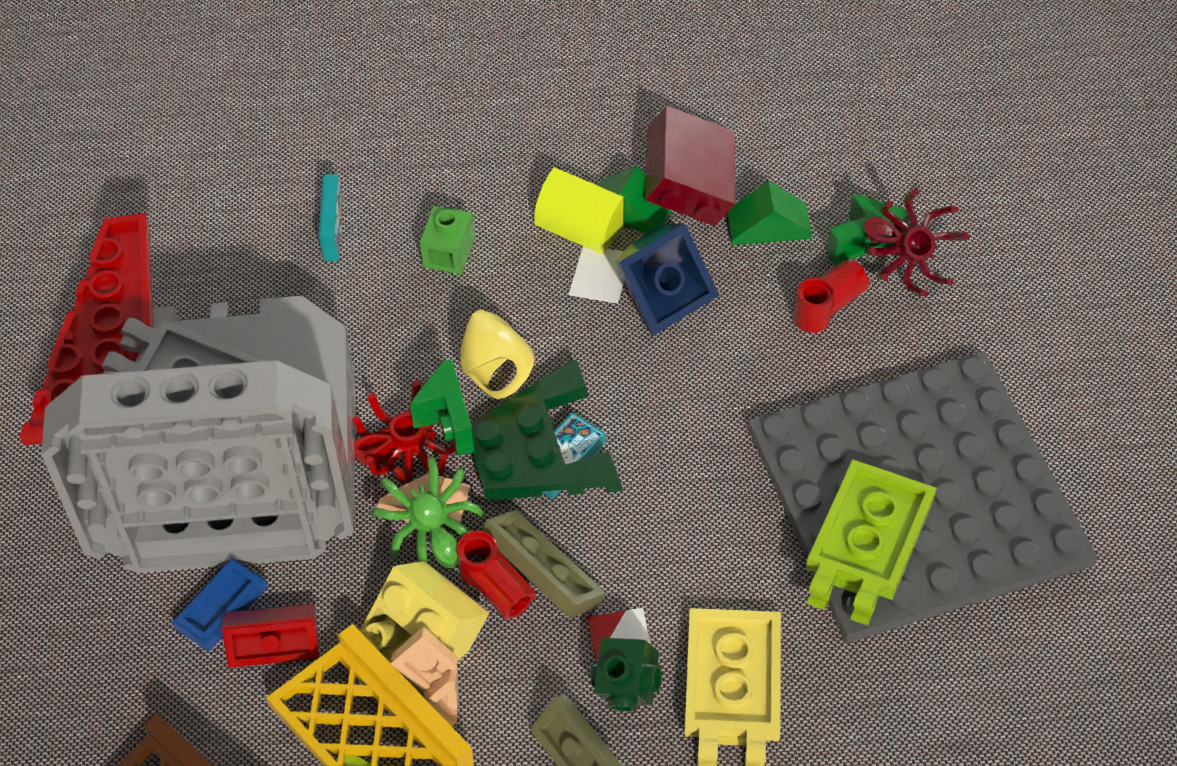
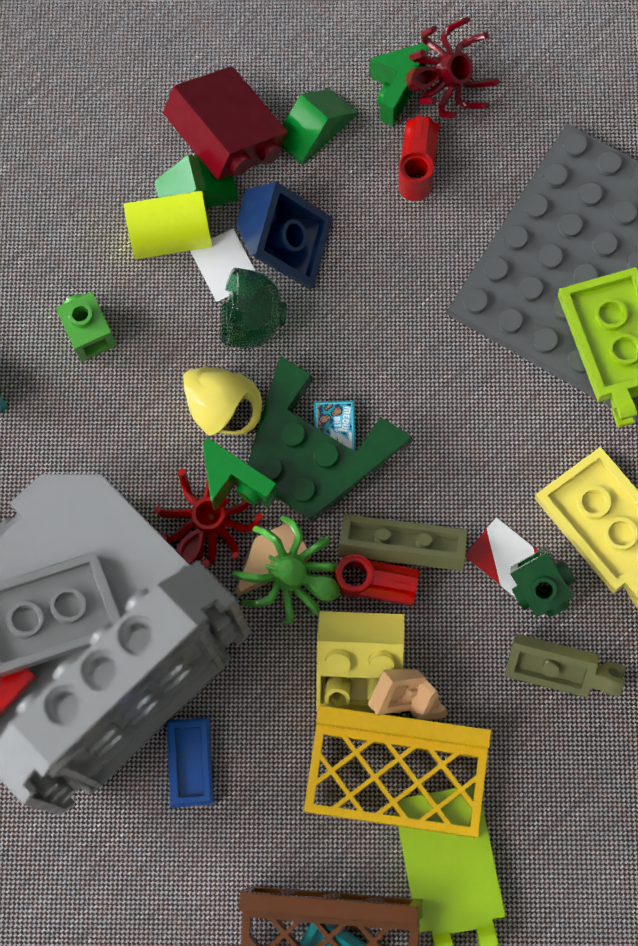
camera: 35 degrees left, 20 degrees up
red slope [222,604,320,668] -> none
none -> clear green cylinder [220,267,287,349]

